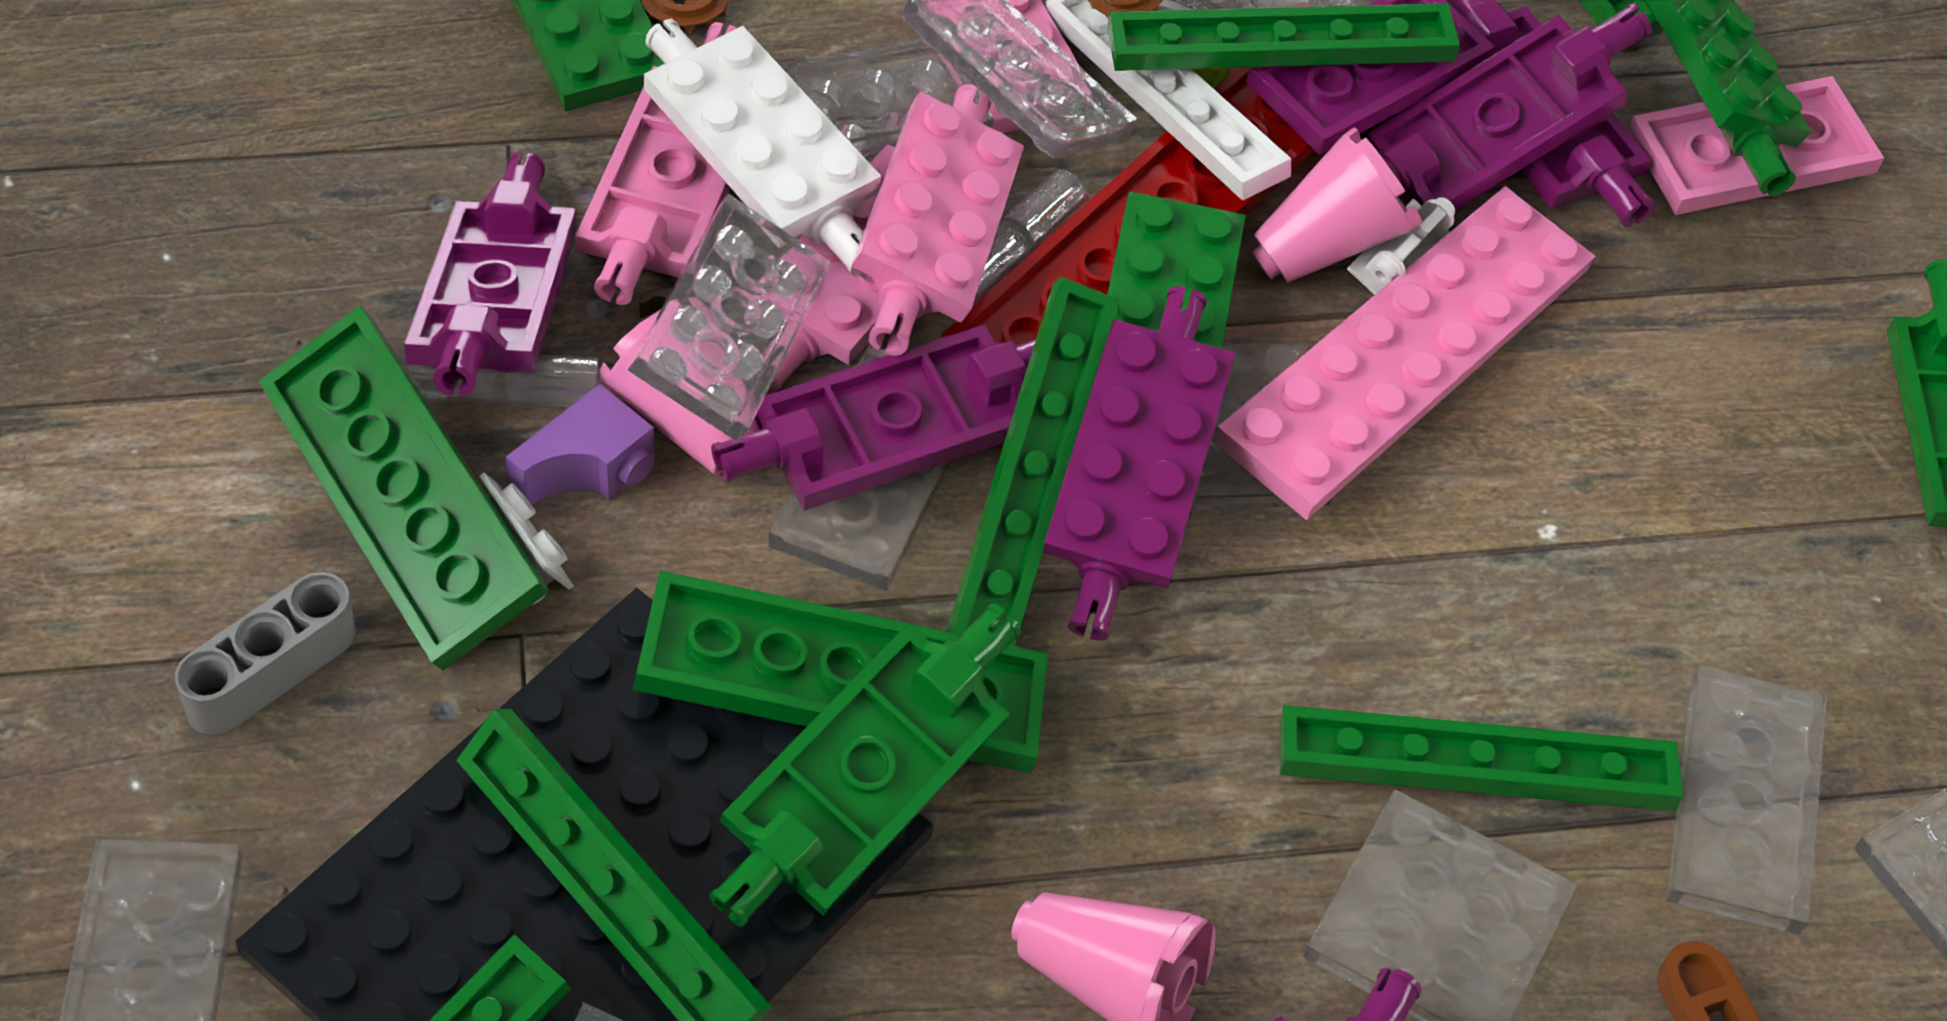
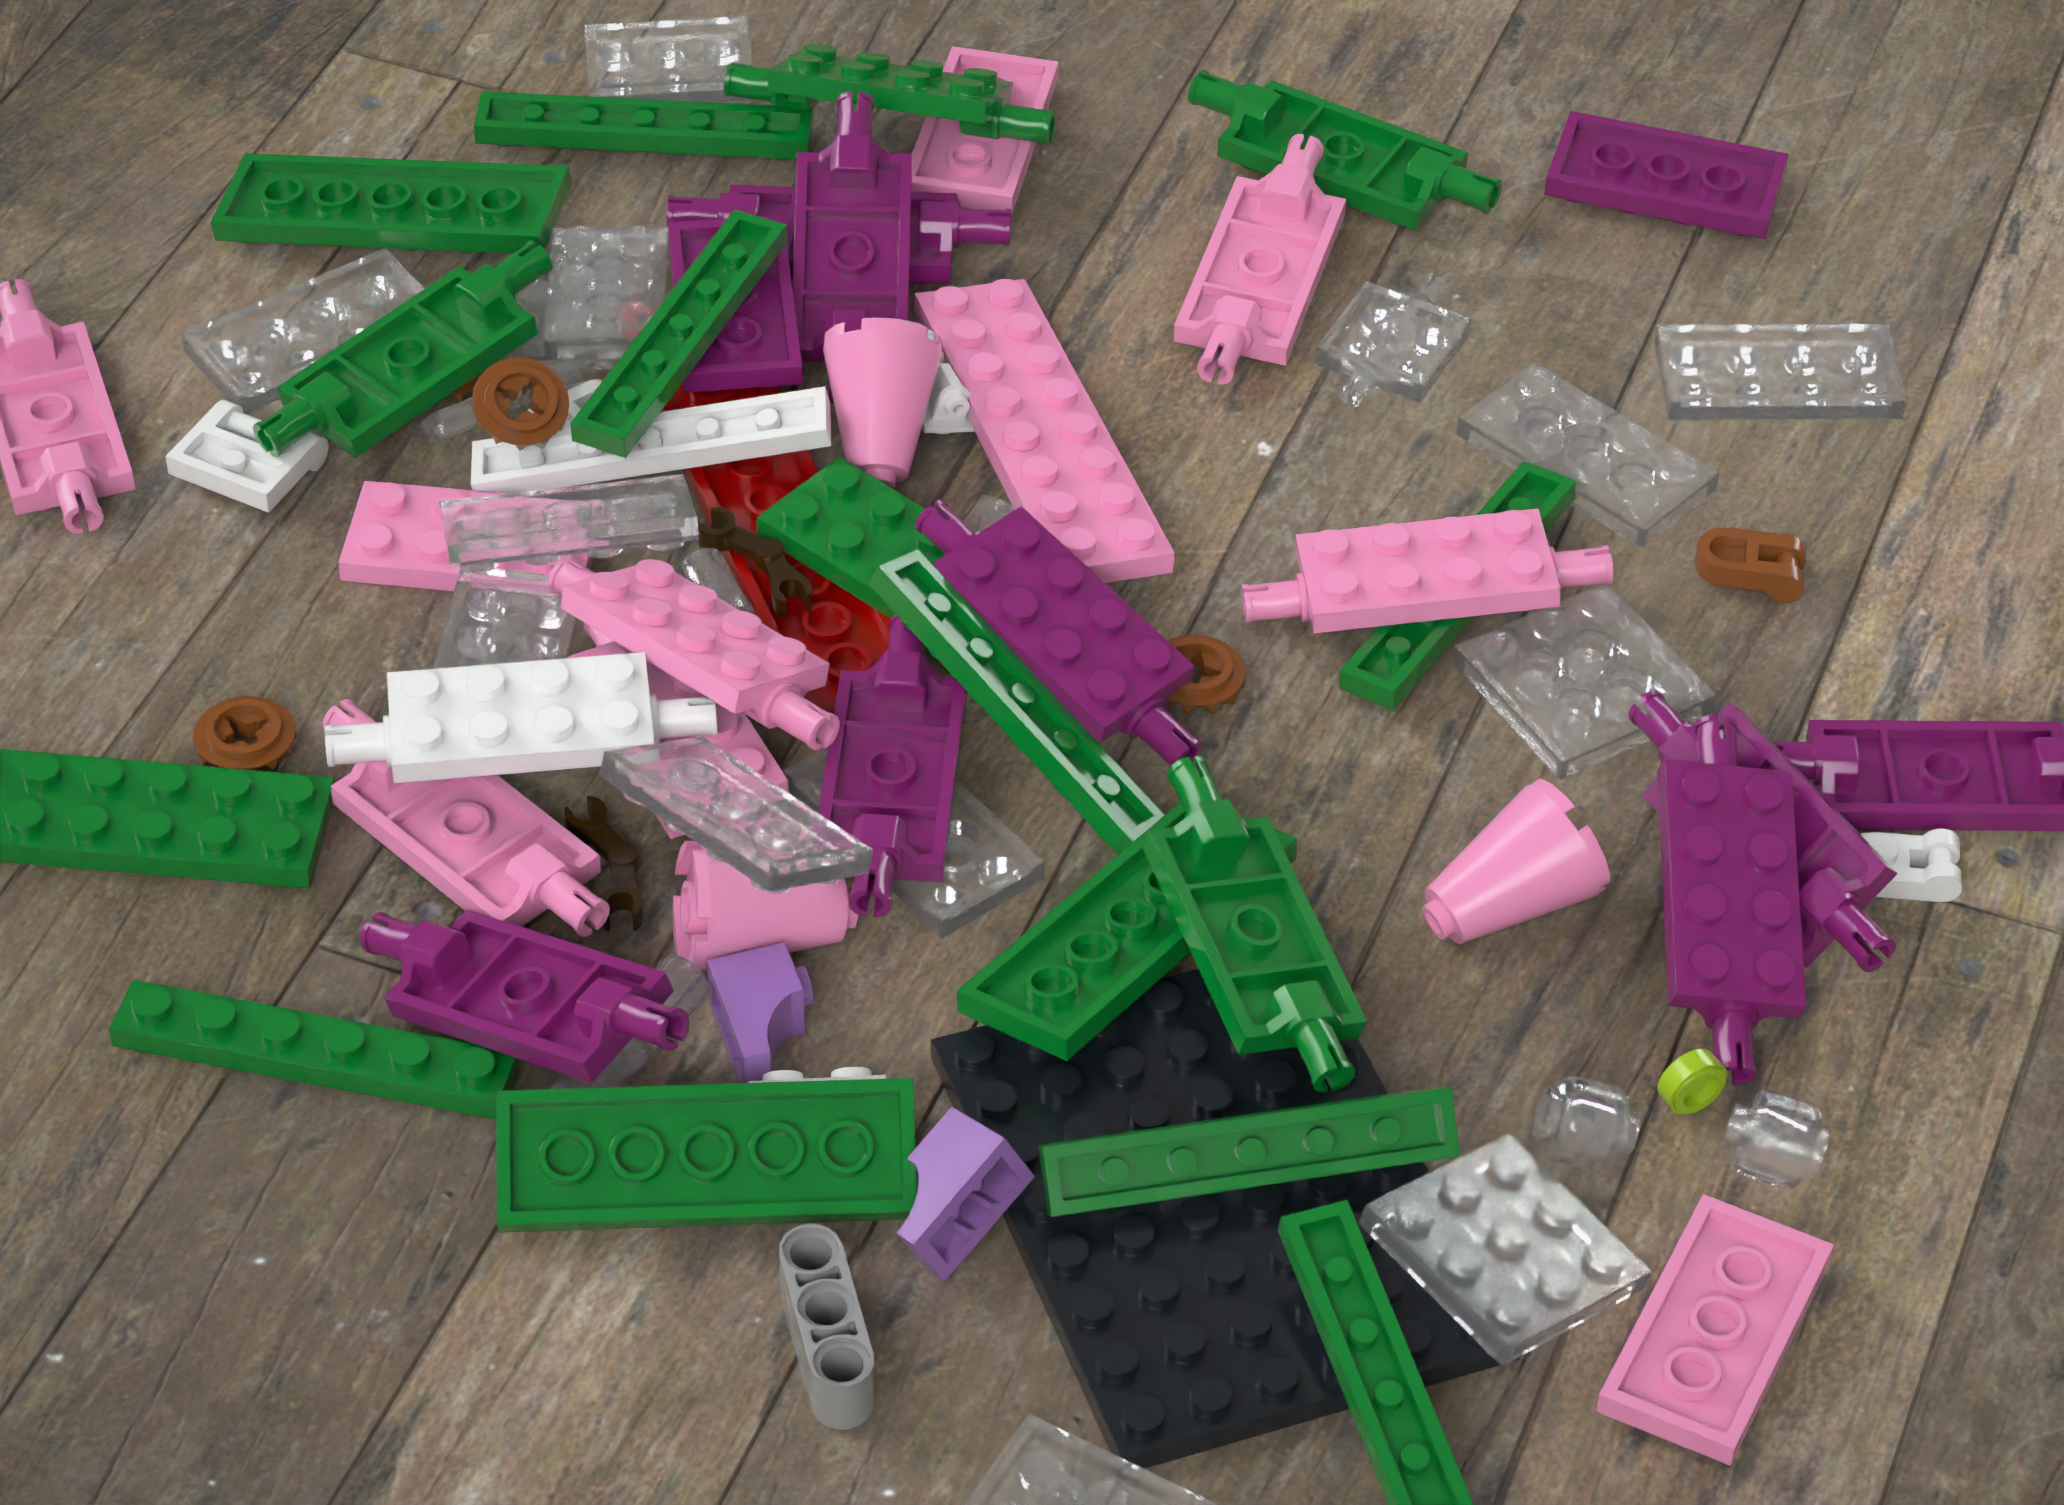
camera: 55 degrees left, 10 degrees down
none -> green plate [109,979,520,1119]
none -> dark brown piece [696,507,812,619]
none -> medium lavender arch [896,1107,1035,1282]
none -> dark orange gear [1166,635,1245,715]
none -> bright pink plate [1174,134,1346,385]
none -> bright pink plate [1241,509,1613,633]
none -> clear plate [1314,273,1471,407]

